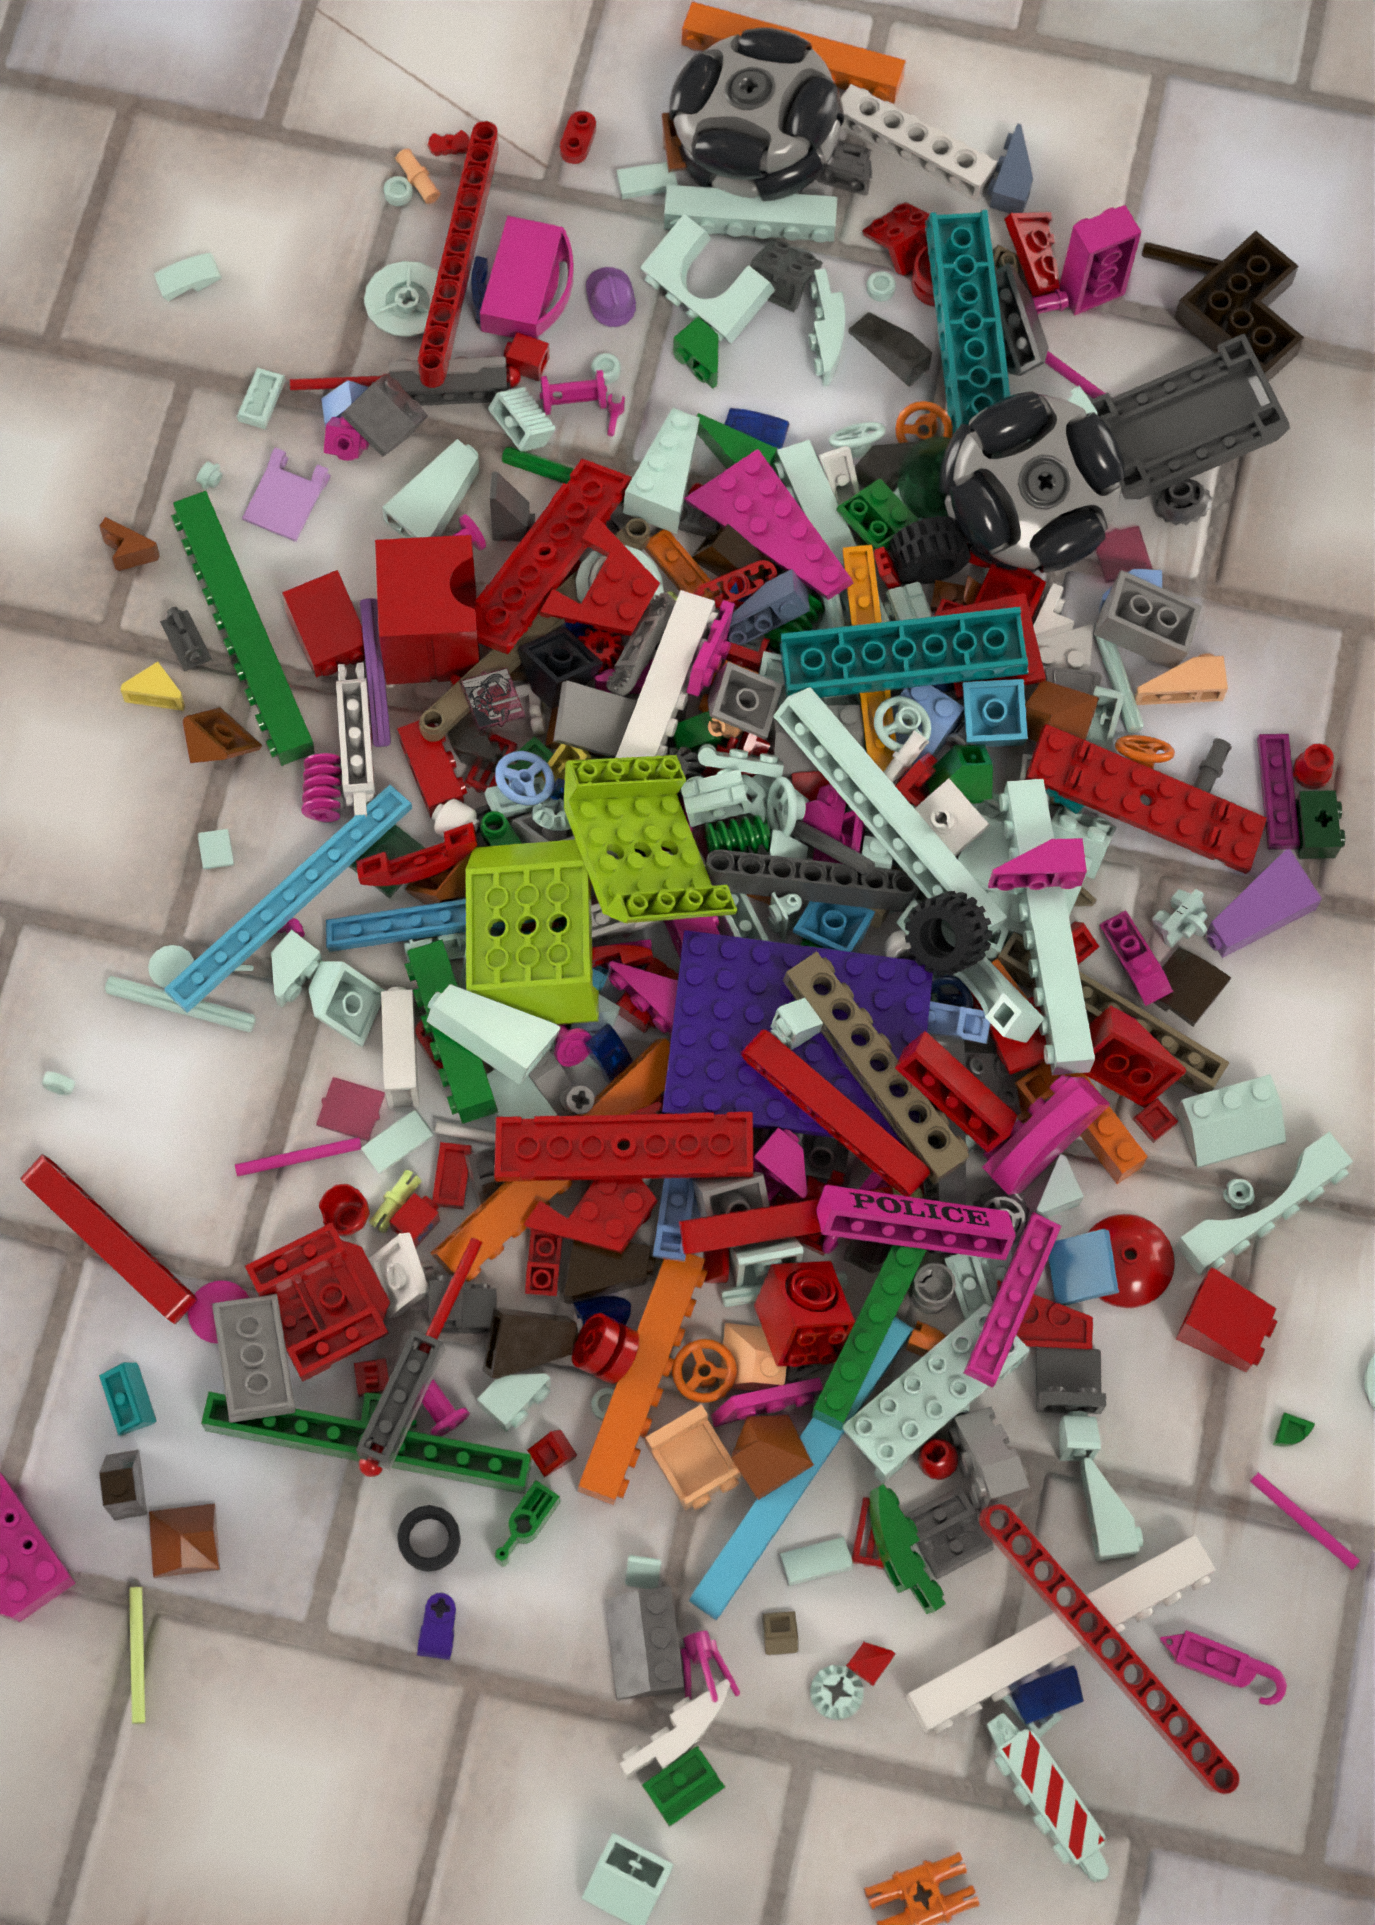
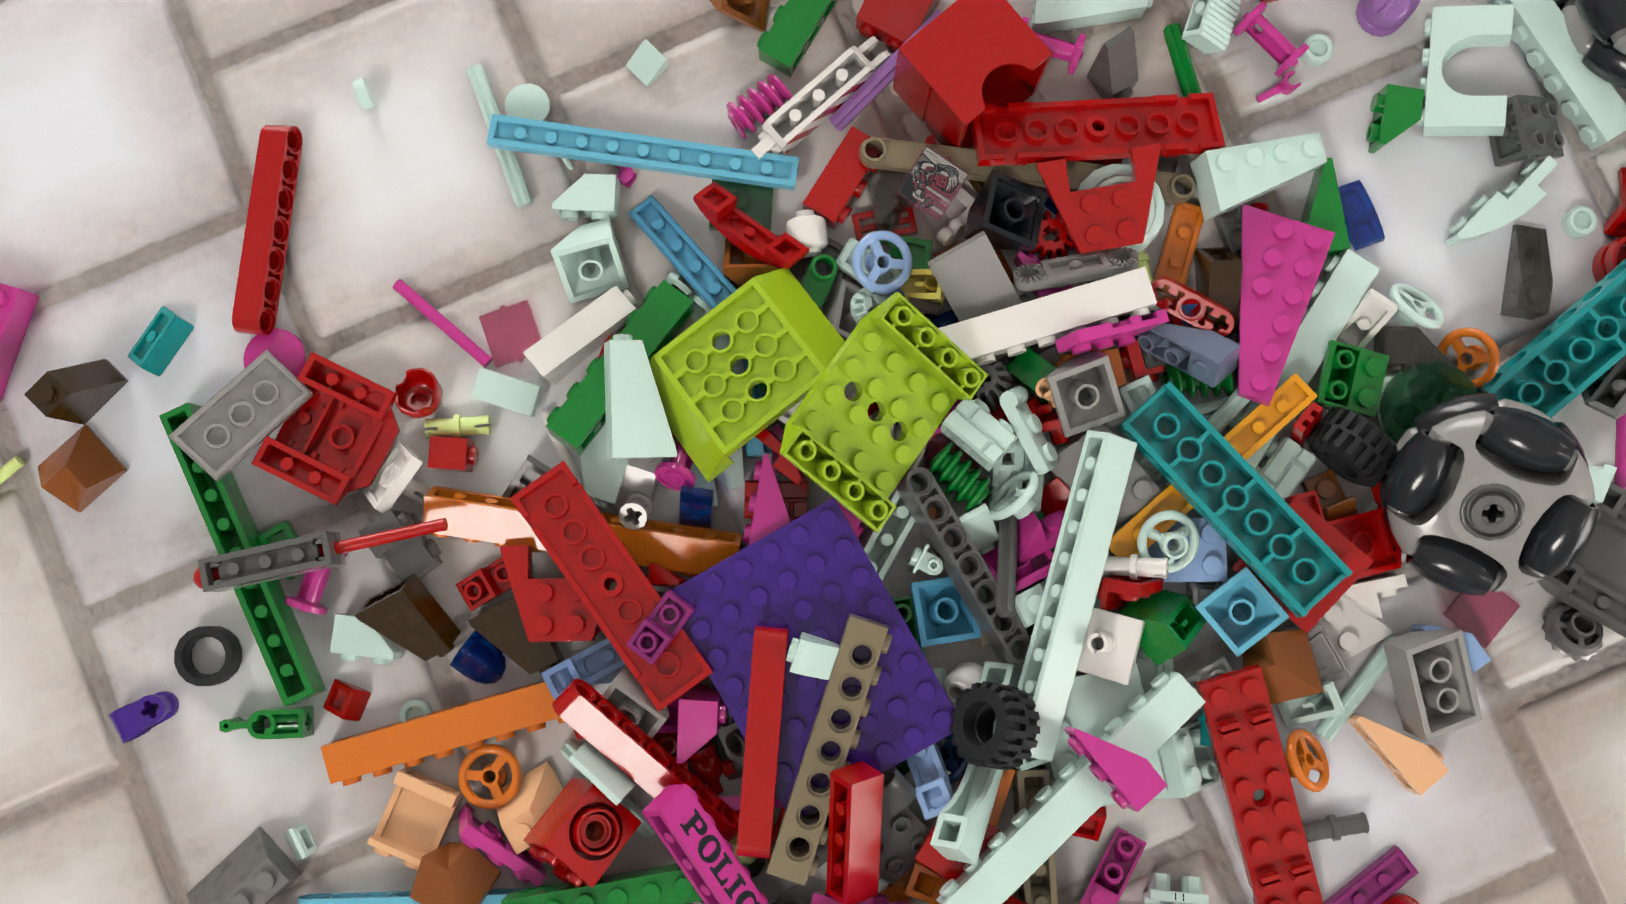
camera: 60 degrees right, 15 degrees up
red tile [354,1358,389,1397] -> none
red tile [432,1142,472,1210] -> none
red wheel [572,1313,639,1384] -> none
none -> magenta slope [626,589,696,665]

